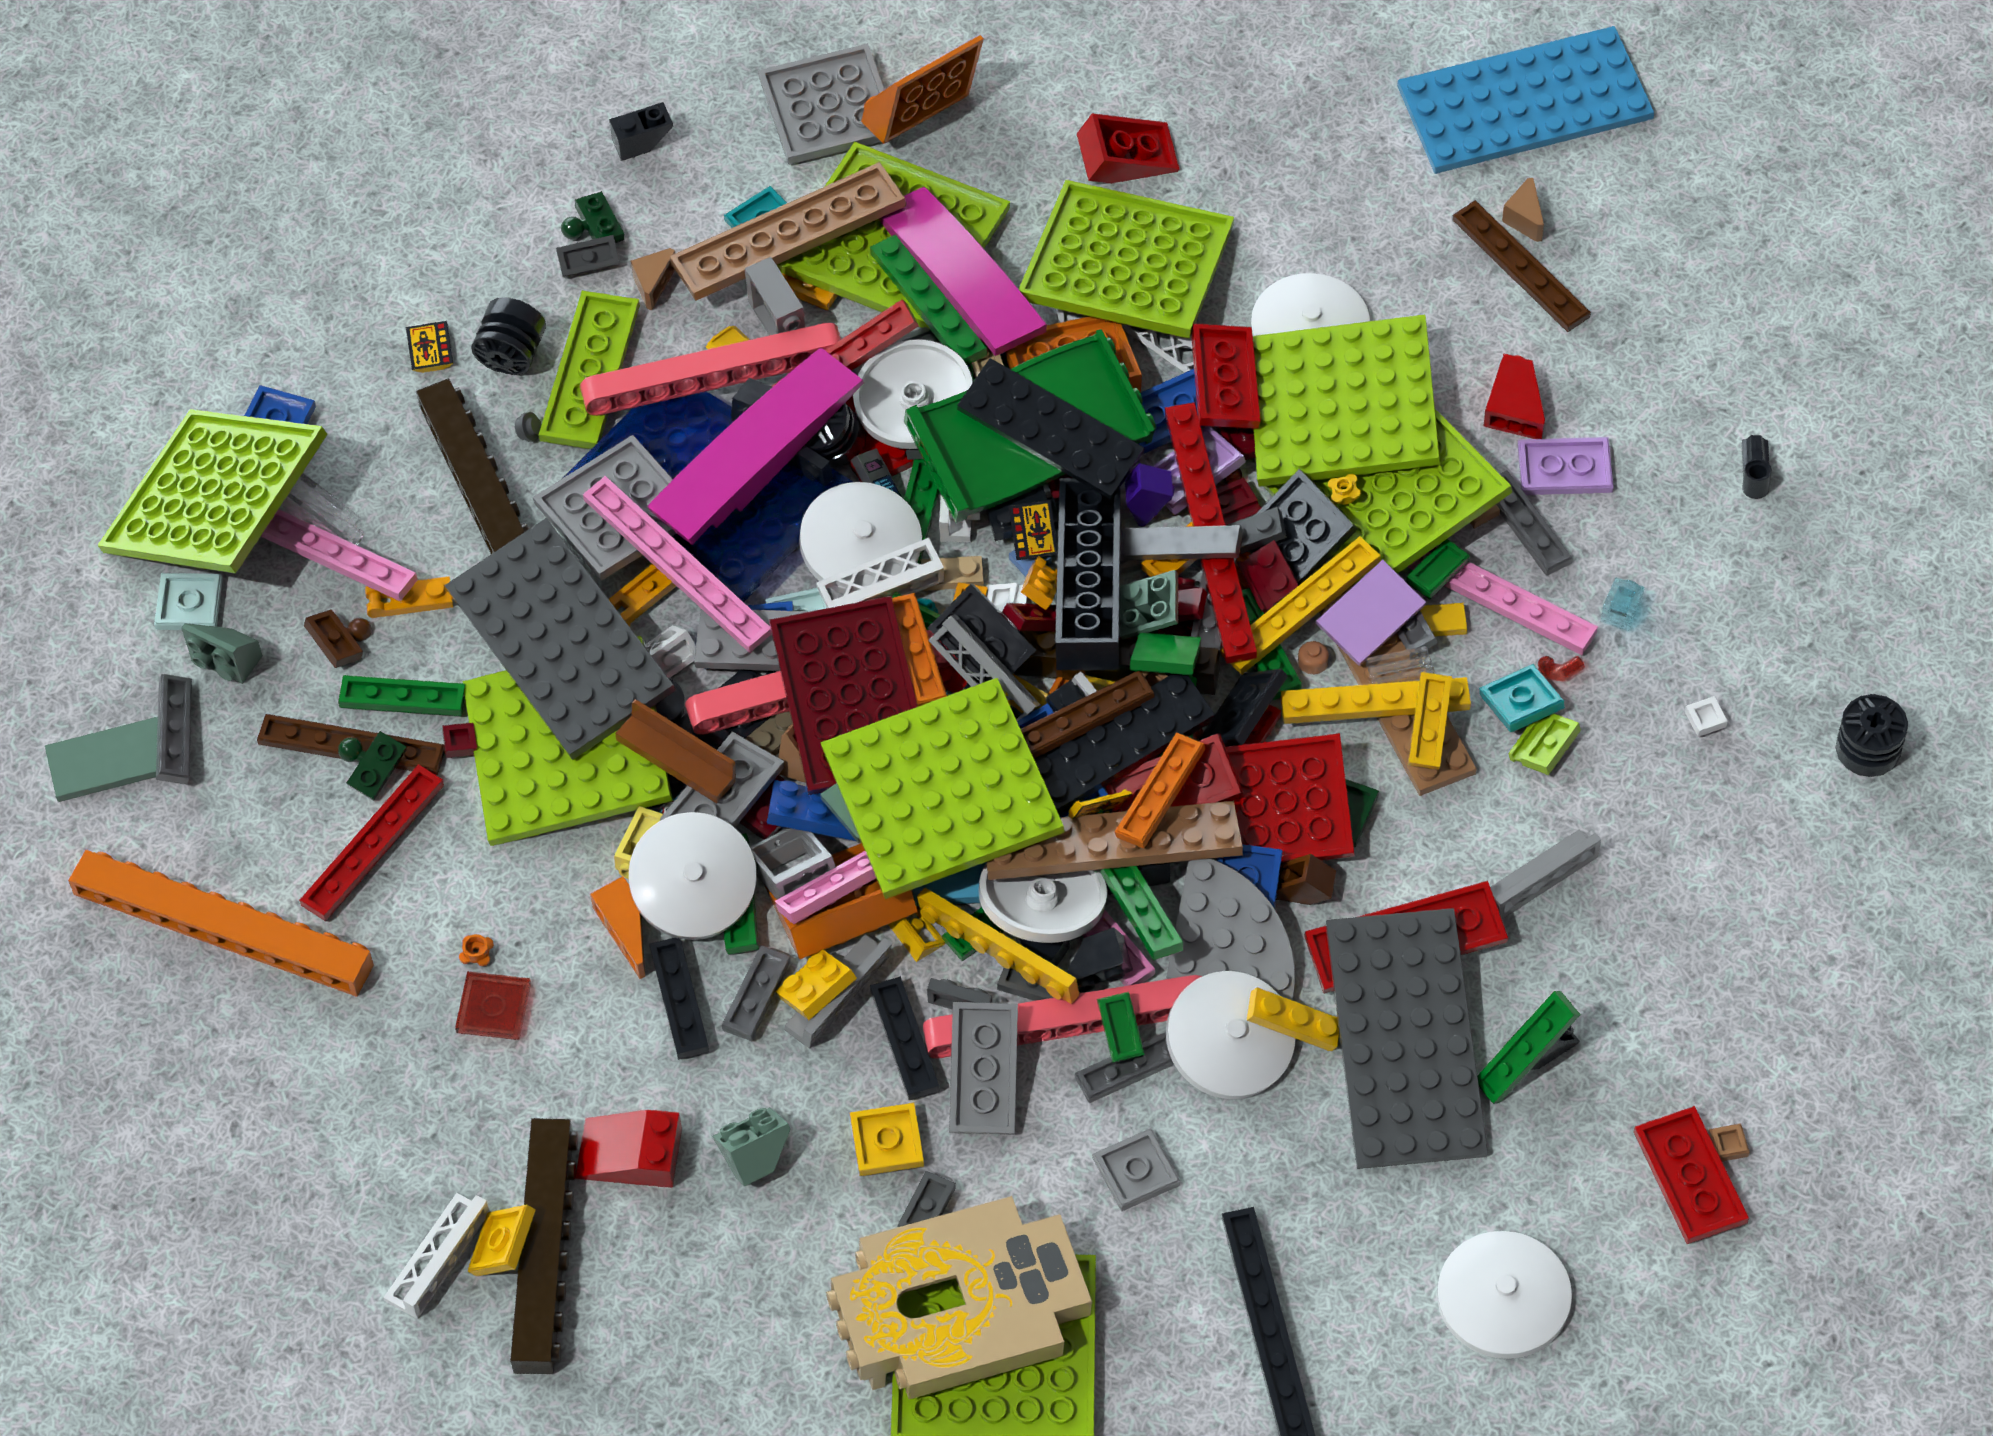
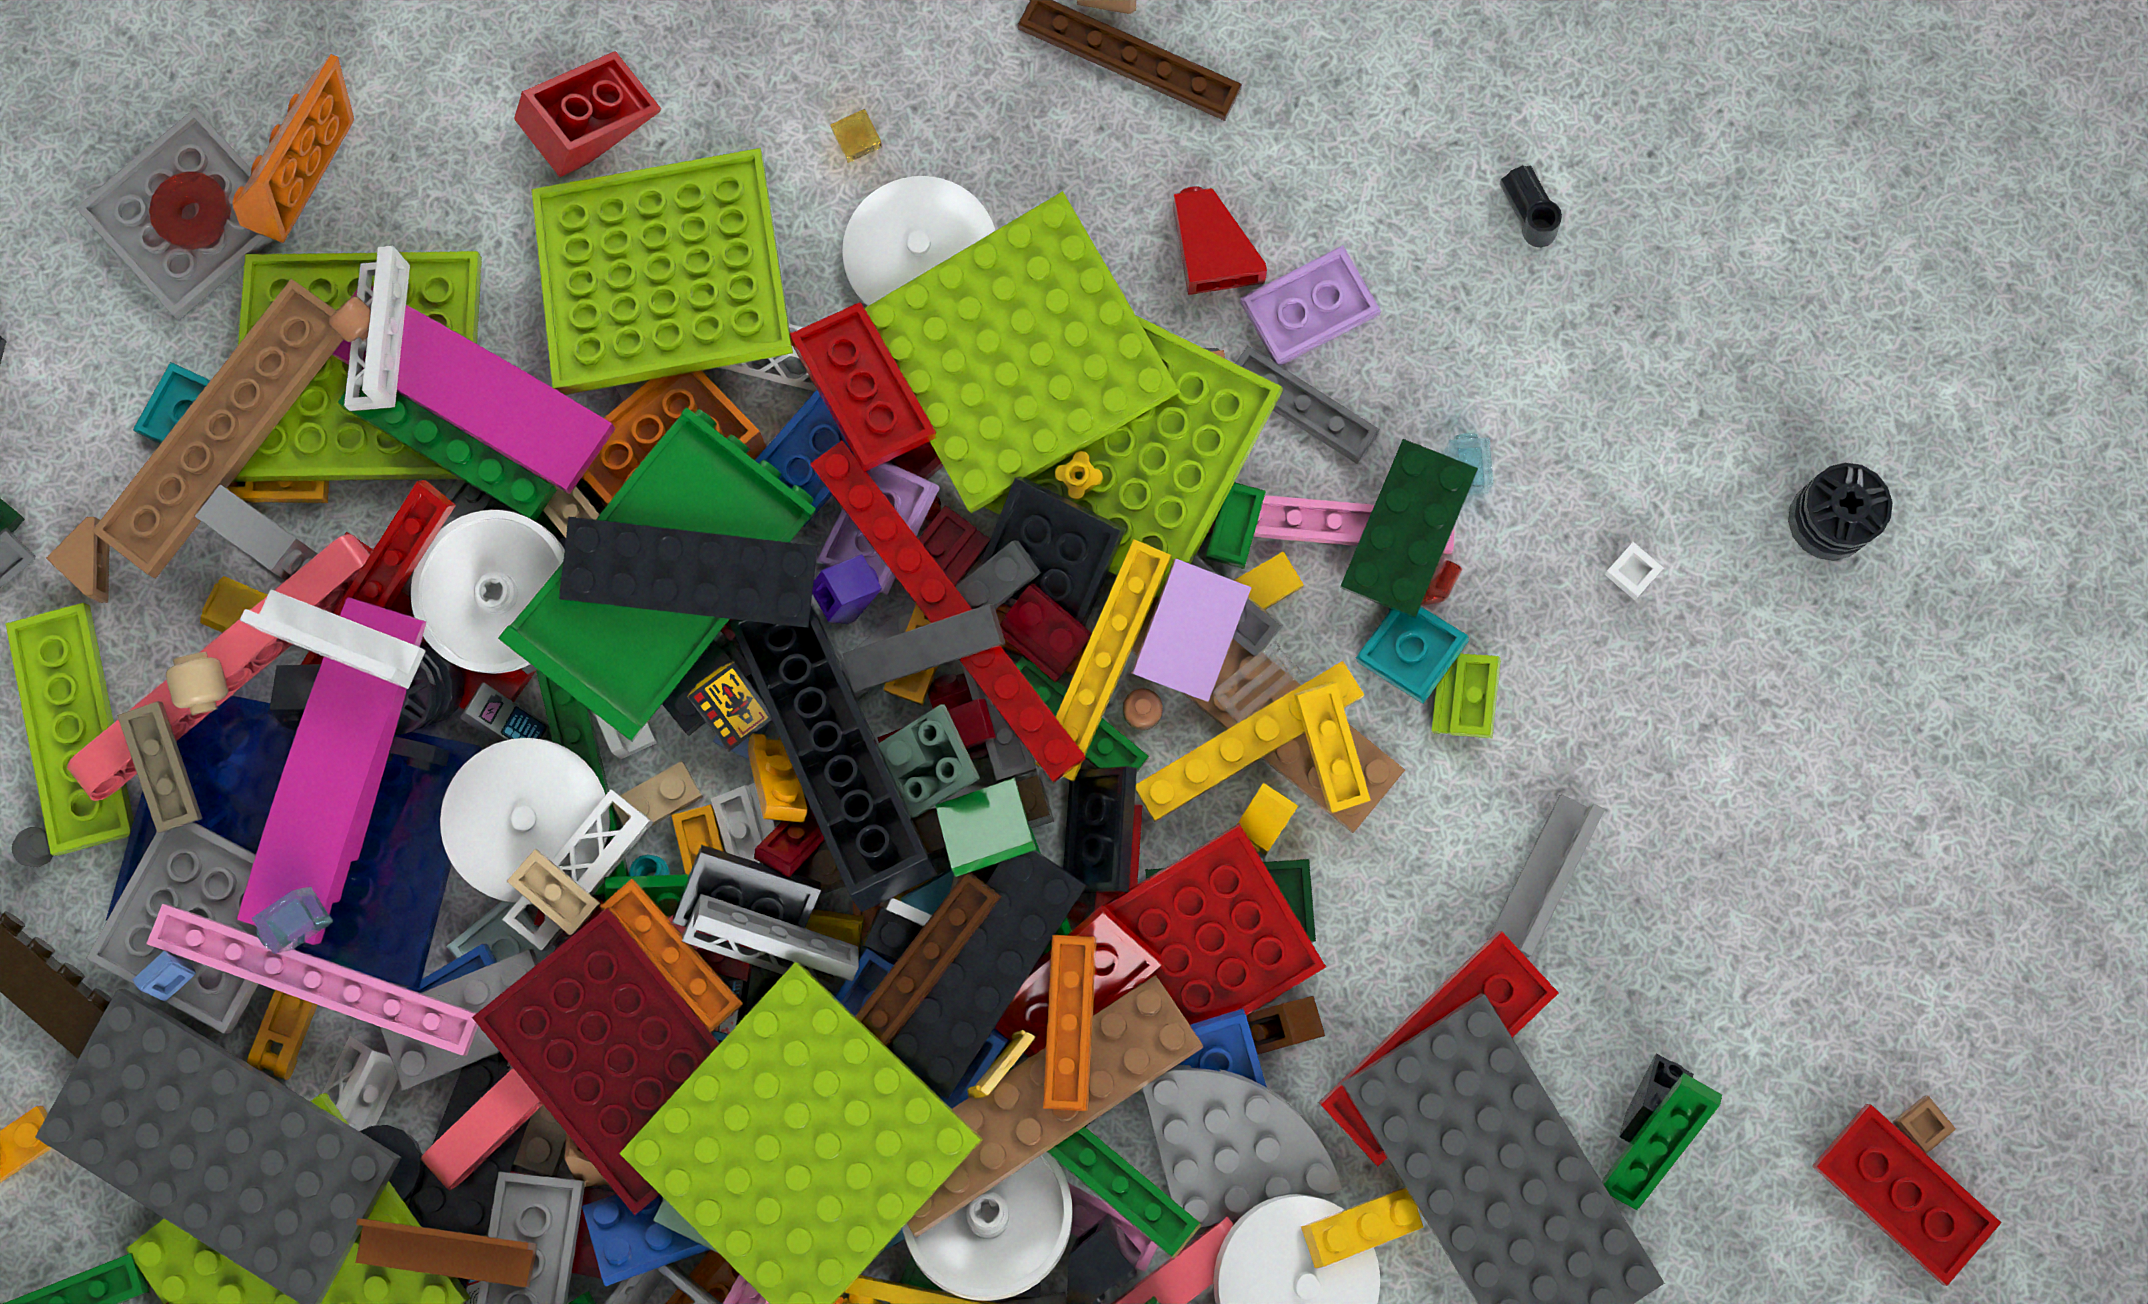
camera: 25 degrees left, 20 degrees up
none -> dark tan plate [117,701,202,833]
none -> medium blue tile [132,951,196,1002]
none -> clear red tile [149,171,231,250]
none -> tan head [166,652,228,715]
none -> white fence [240,590,425,689]
none -> clear light blue brick [251,887,333,954]
none -> nougat piece [329,296,371,342]
none -> white fence [344,246,410,411]
none -> tan plate [507,849,601,936]
none -> clear yellow plate [830,109,882,163]
none -> yellow slope [1236,783,1298,856]
none -> dark green plate [1340,439,1478,619]

